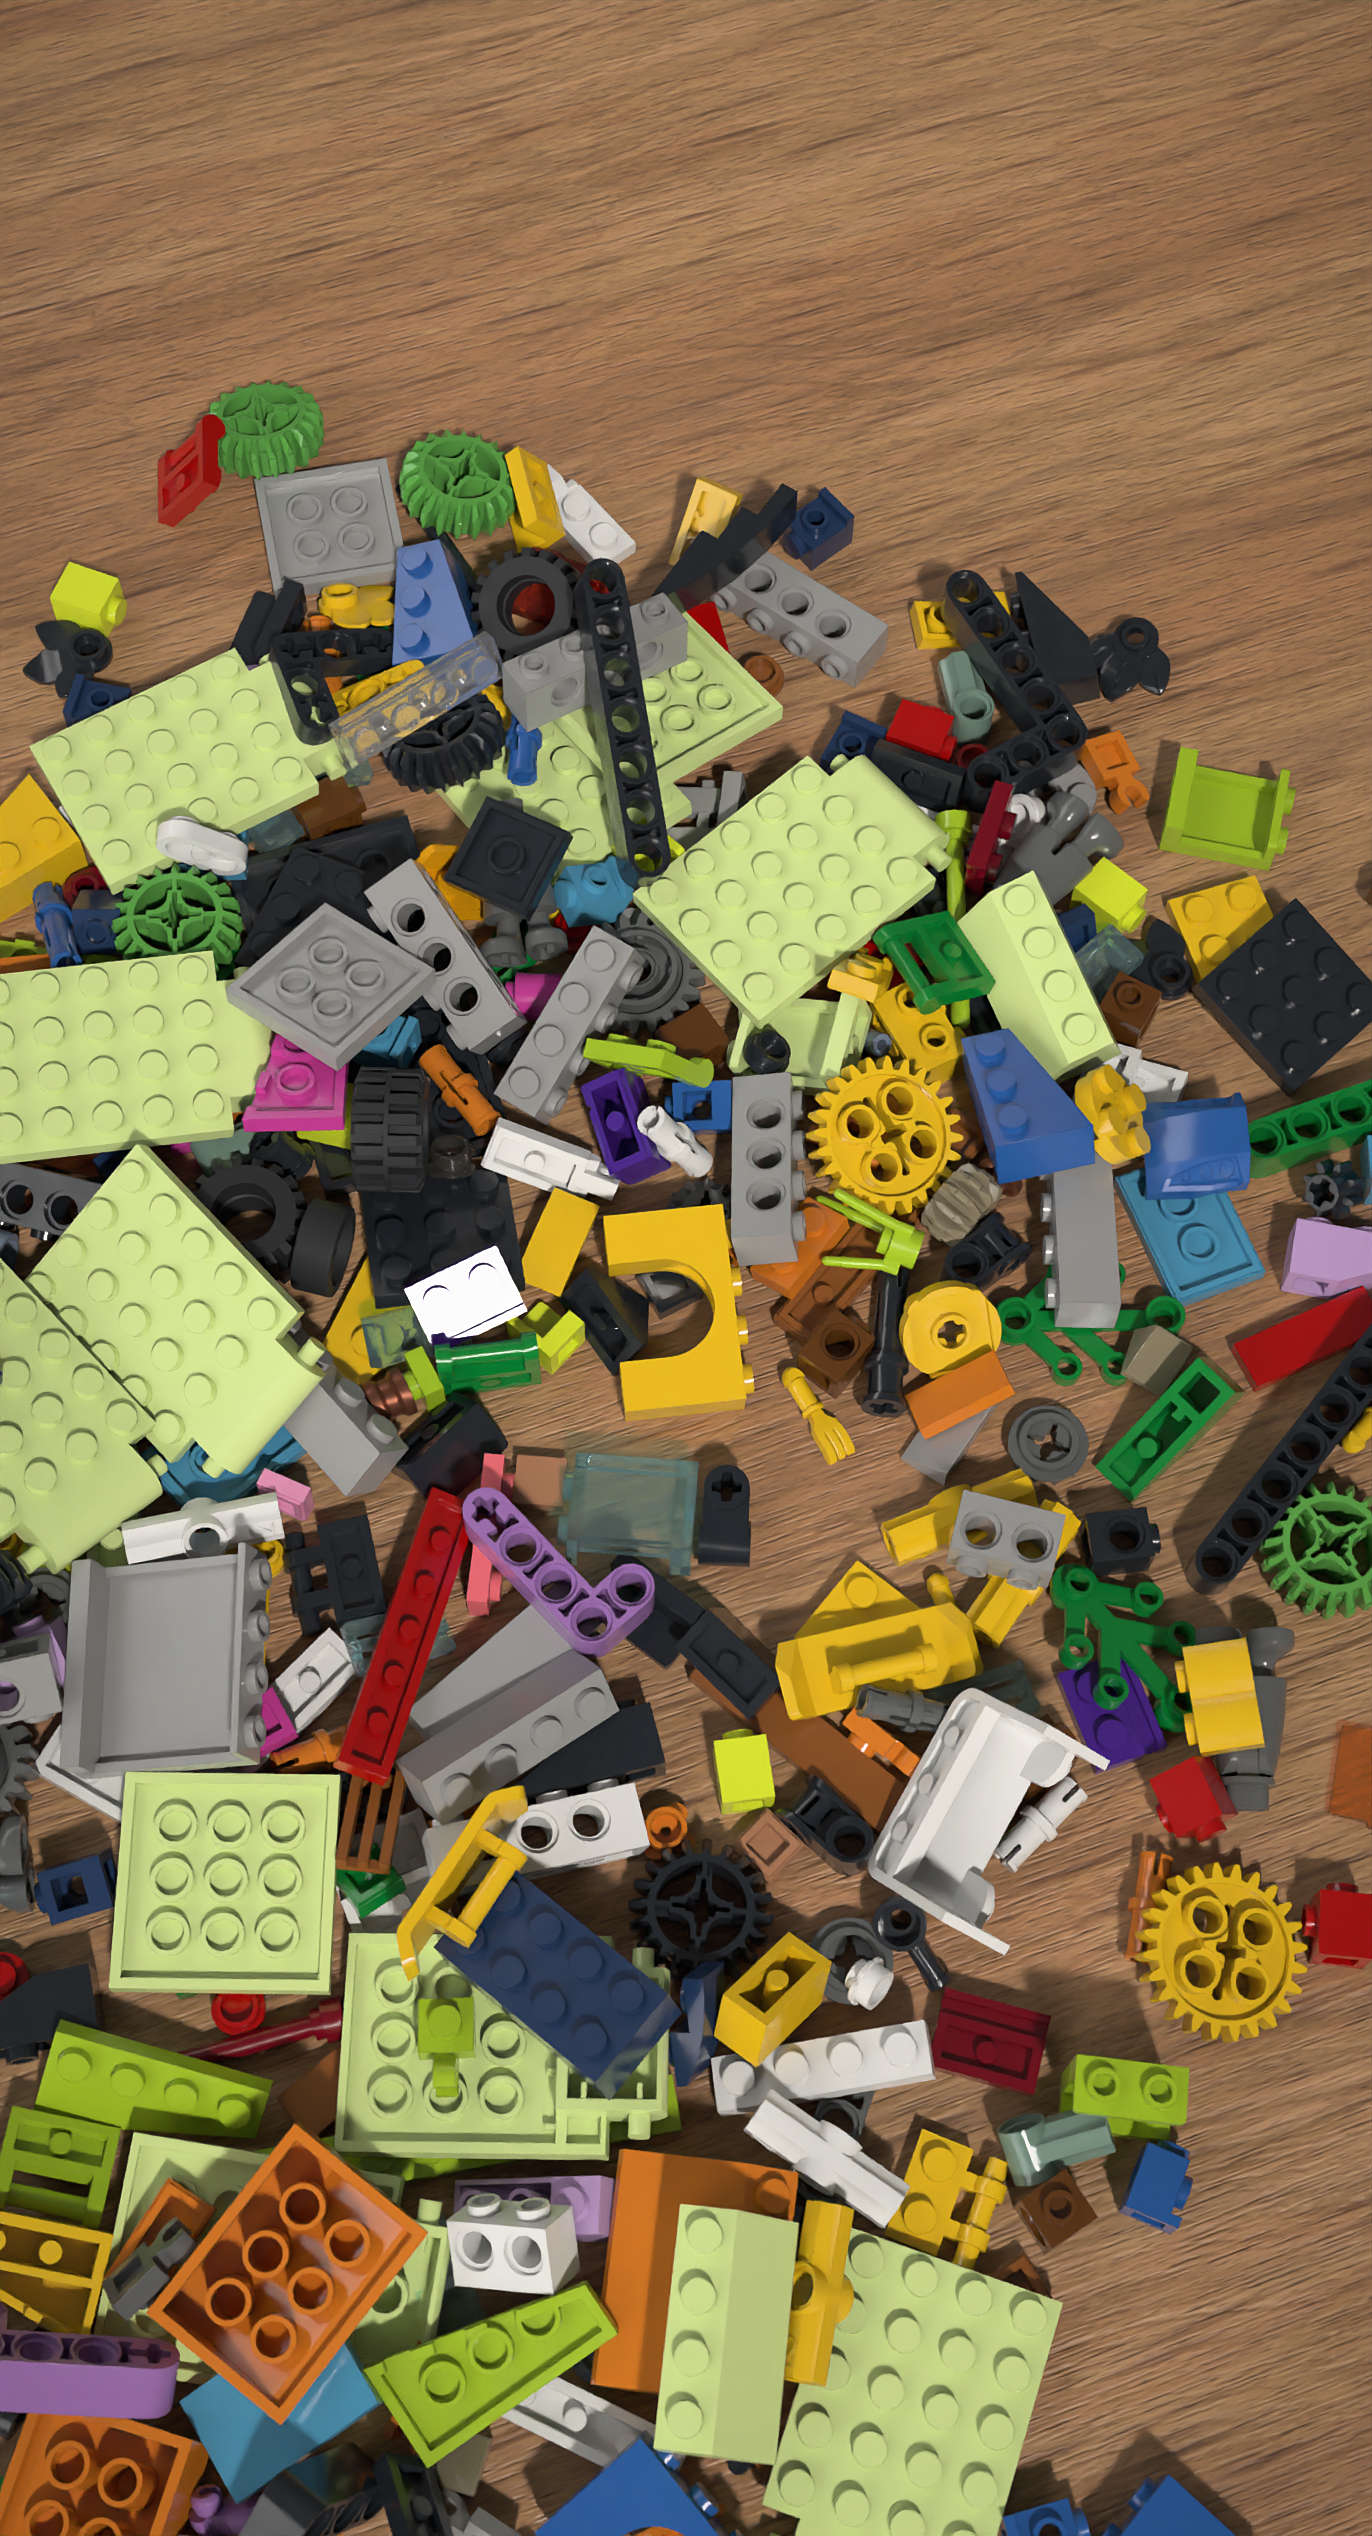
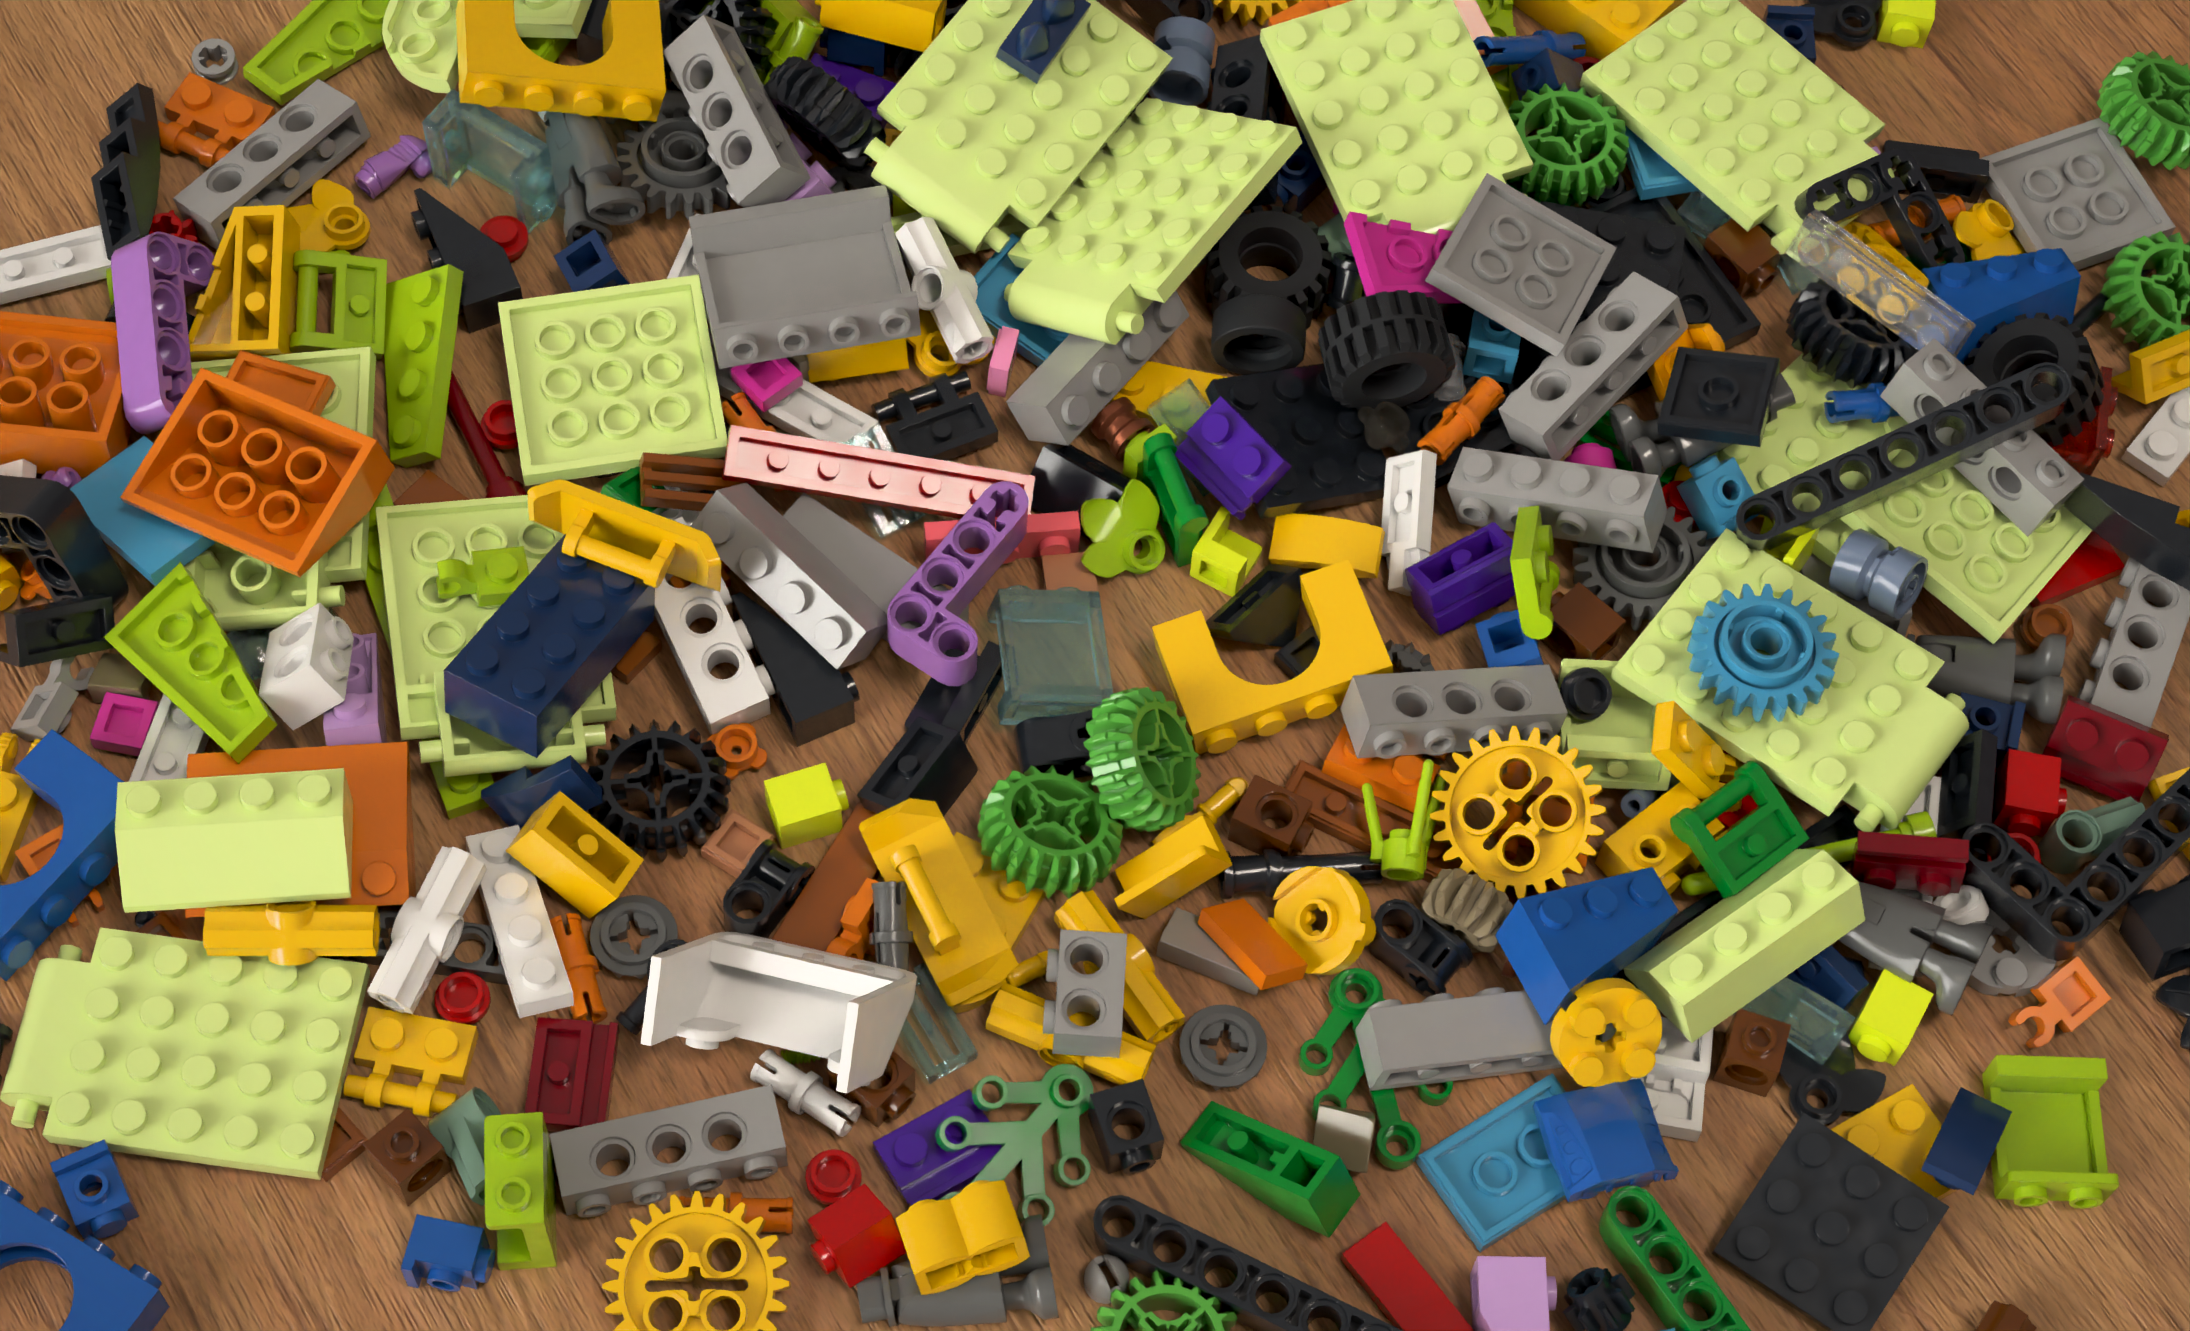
camera: 75 degrees right, 5 degrees down
dark grey plate [102,2217,198,2321] -> none
white plate [156,816,248,876] -> none
red plate [158,414,226,527] -> none
white pin [637,1105,713,1177] -> none
white plate [844,1957,894,2010] -> none
none -> dark pink plate [89,692,159,756]
none -> red plate [435,972,491,1025]
none -> light grey brick [549,1084,788,1217]
none -> orange pin [550,913,608,1024]
none -> red plate [805,1149,862,1205]
none -> bright green gear [977,765,1123,899]
none -> lime plate [1081,479,1165,578]
none -> bright green gear [1083,687,1201,832]
none -> light grey hinge [1083,1254,1129,1304]
none -> yellow panel [1114,815,1233,919]
none -> dark azure gear [1687,584,1839,722]
none -> sand blue wheel [1829,528,1928,619]
none -> dark grey piece [1906,633,2066,724]
none -> dark blue slope [1921,1087,2012,1195]
none -> dark red plate [2042,694,2169,803]

